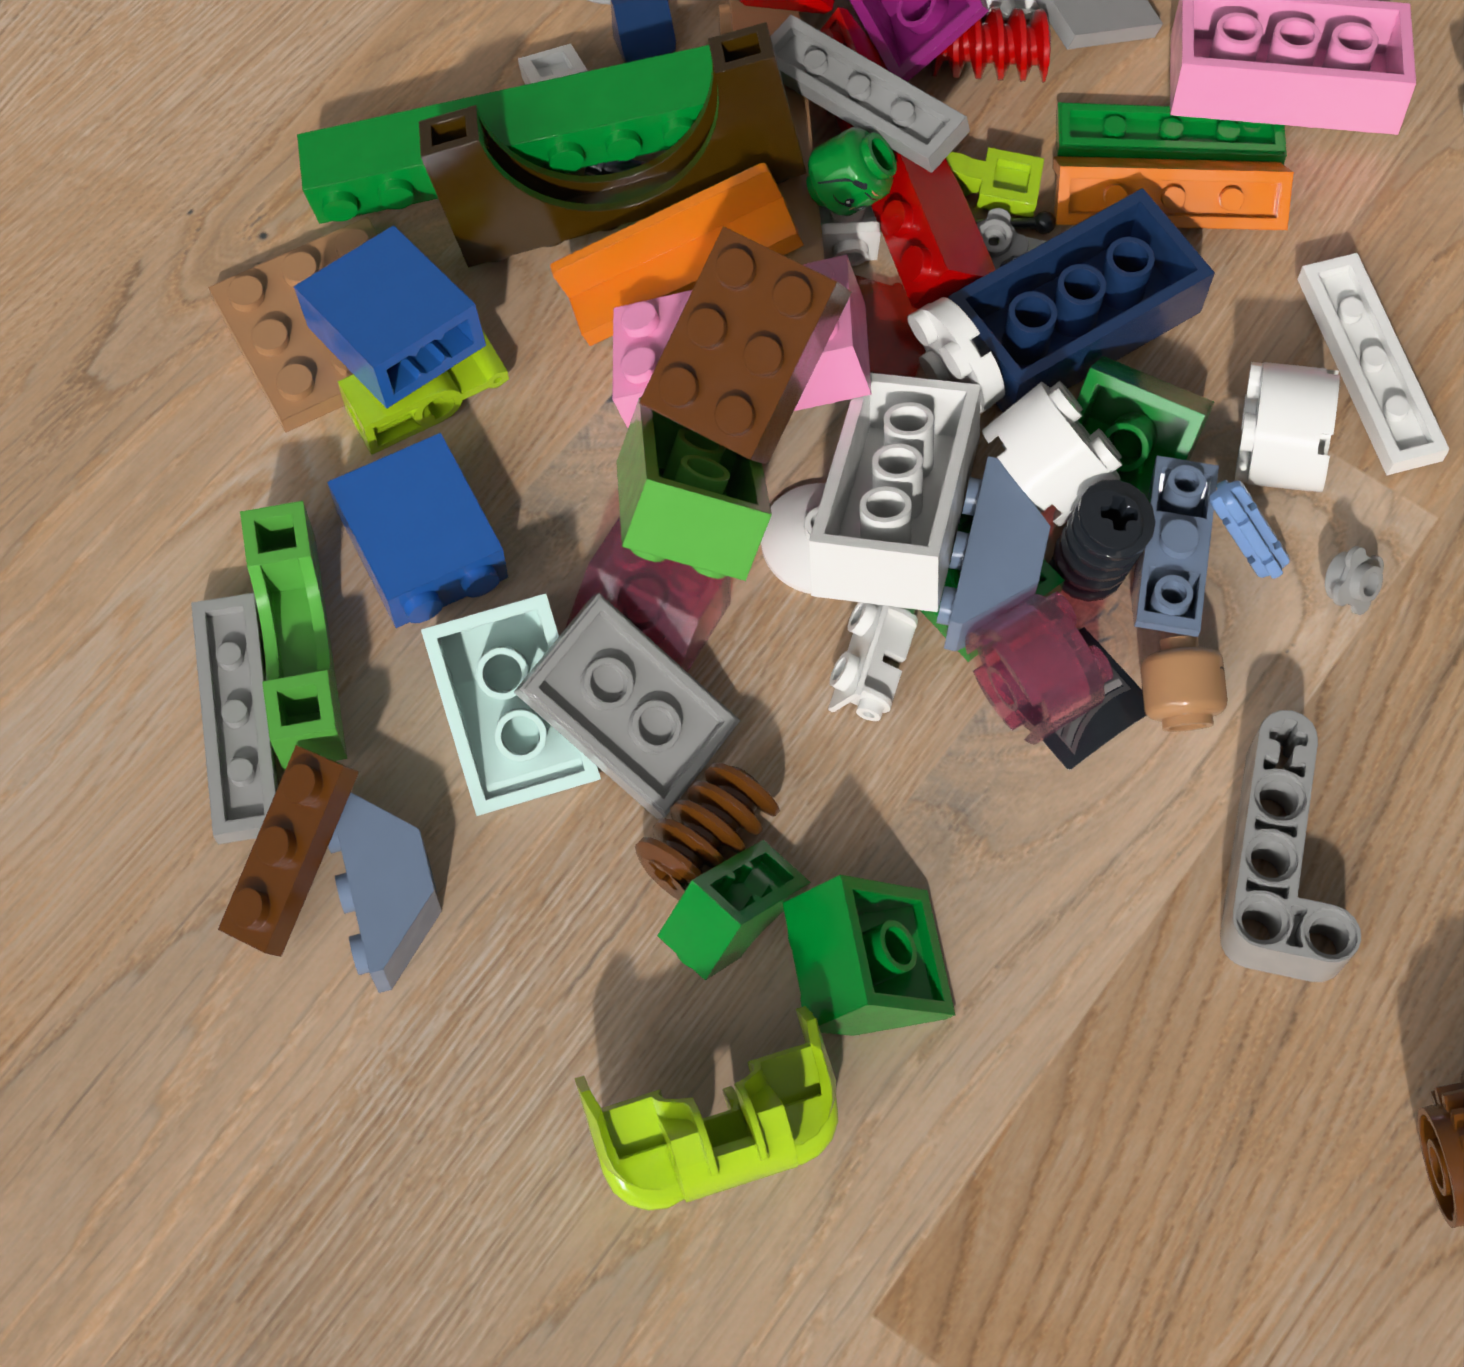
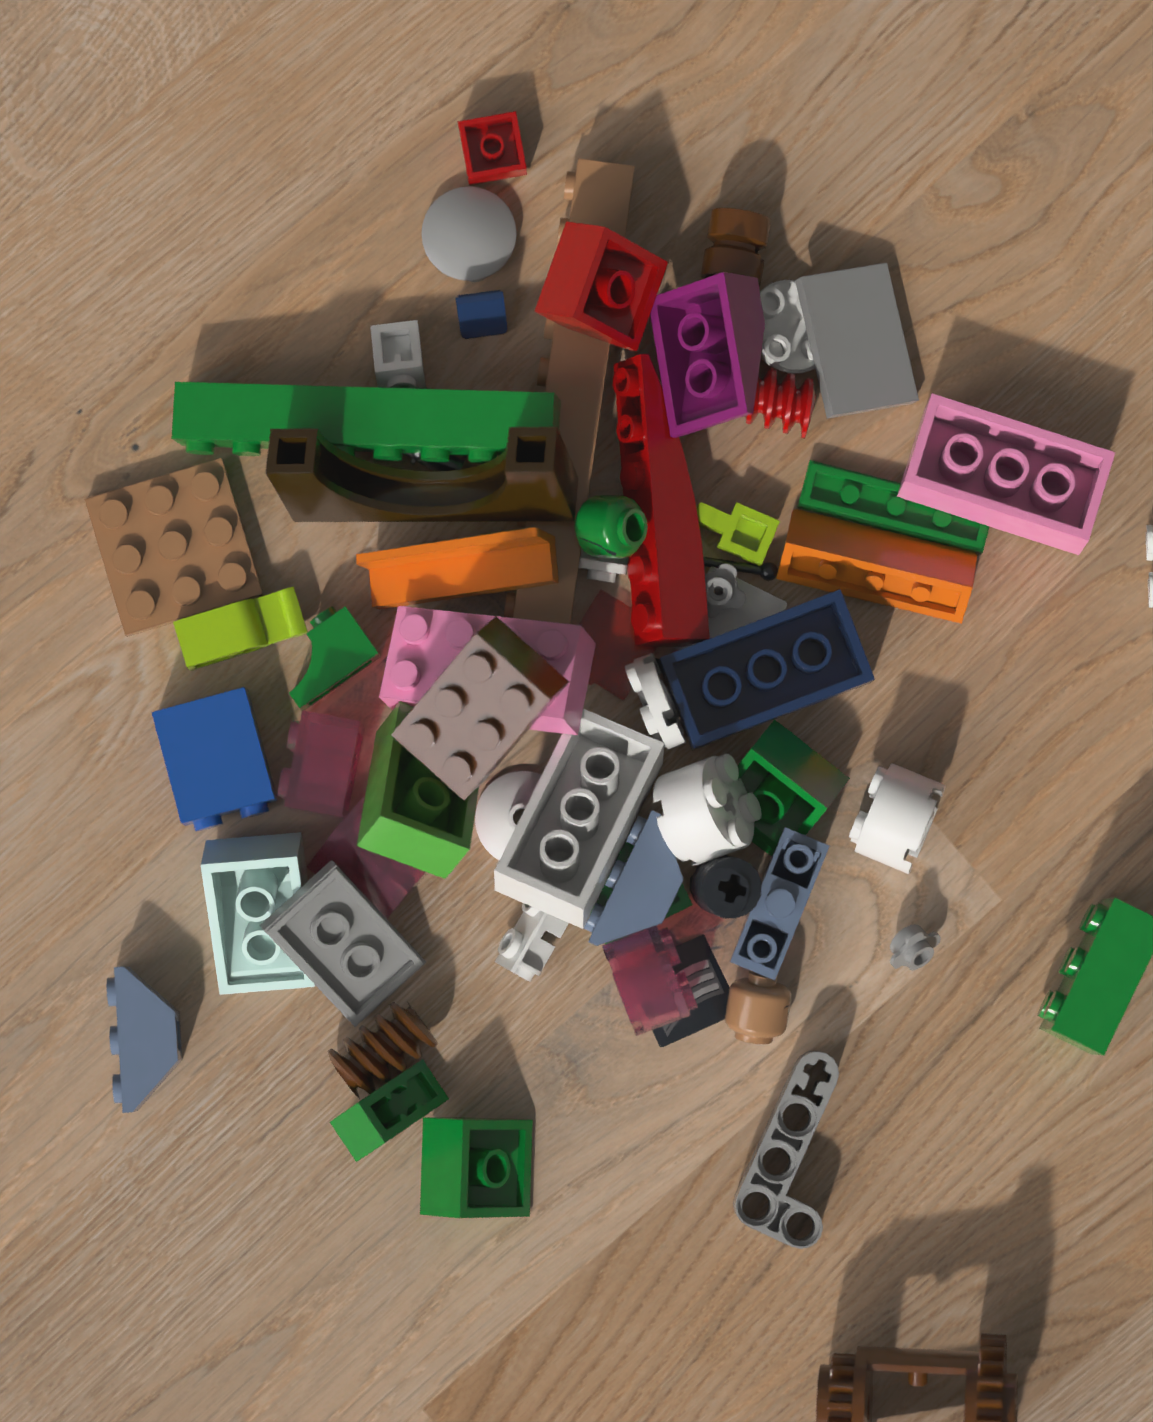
camera: 10 degrees right, 20 degrees up
light grey plate [191,593,278,845] -> none
reddish brown plate [218,745,359,957] -> none
bright green arch [240,501,348,771] -> none
blue brick [294,225,486,409] -> none
lime piece [574,1006,838,1211] -> none
light grey plate [771,15,970,173] -> none
medium blue axle [1209,480,1290,579] -> none
white plate [1297,253,1449,476] -> none
none -> clear pink brick [278,710,365,821]
none -> green arch [289,606,380,712]

